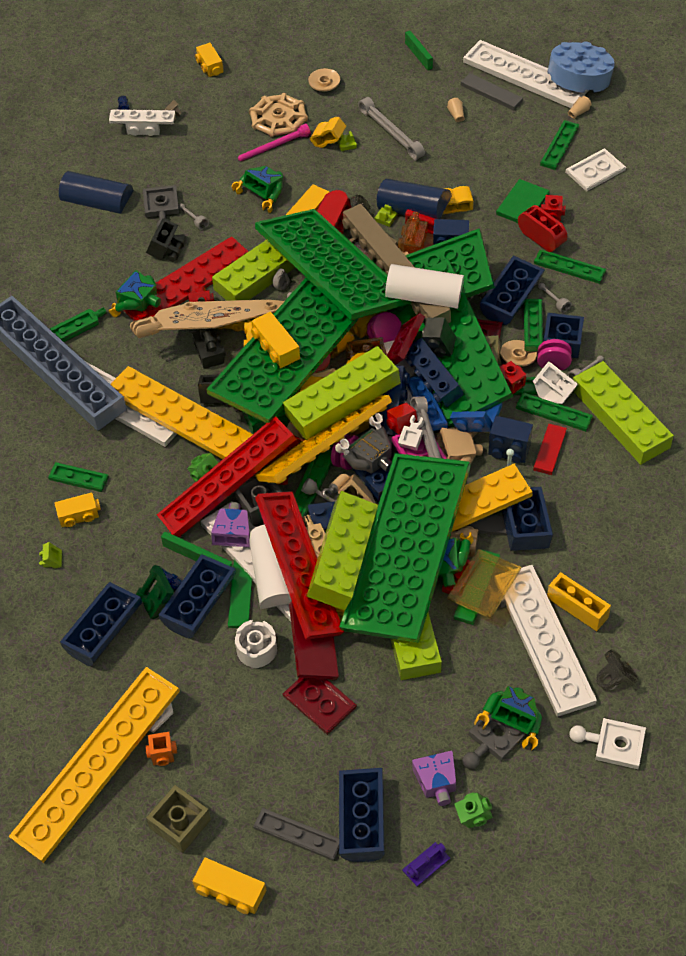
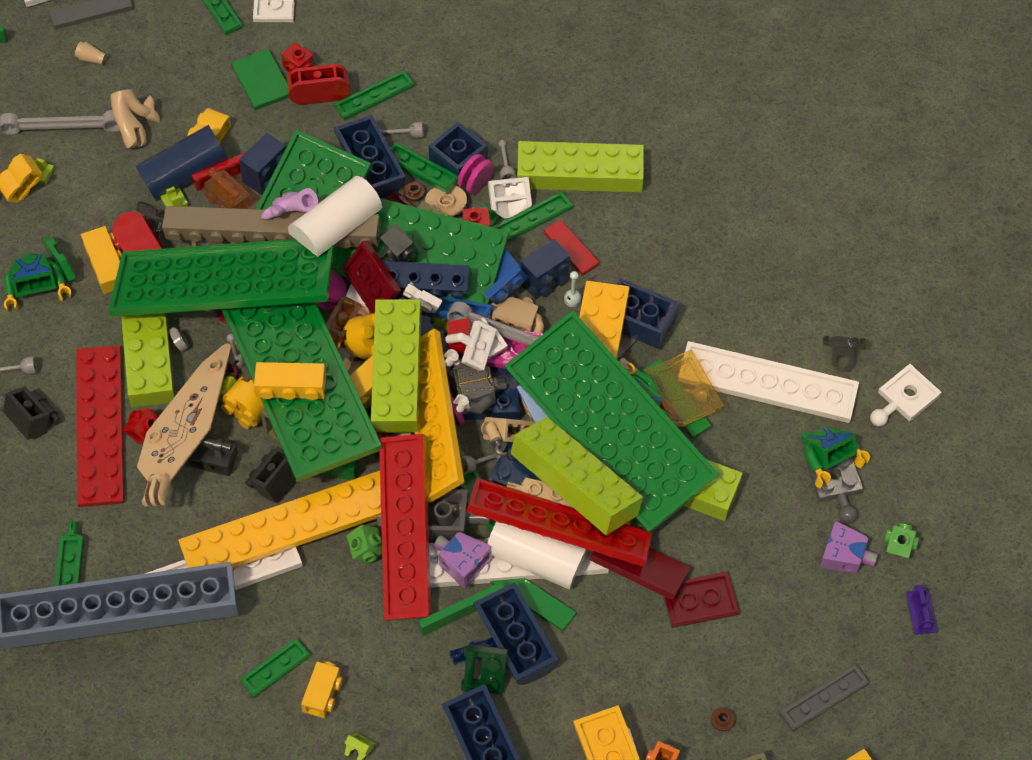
camera: 60 degrees left, 5 degrees up
green torso [108,270,161,317] -> none
white brick [235,620,277,668] -> none
dark blue brick [339,768,385,862] -> none
yellow brick [547,572,611,631] -> none
none -> green tile [41,236,76,281]
none -> tan piece [111,89,161,148]
none -> lavender piece [261,188,318,219]
none -> white plate [403,284,442,313]
none -> reddish brown plate [404,182,425,201]
none -> white plate [446,320,496,371]
none -> reddish brown plate [711,708,735,731]

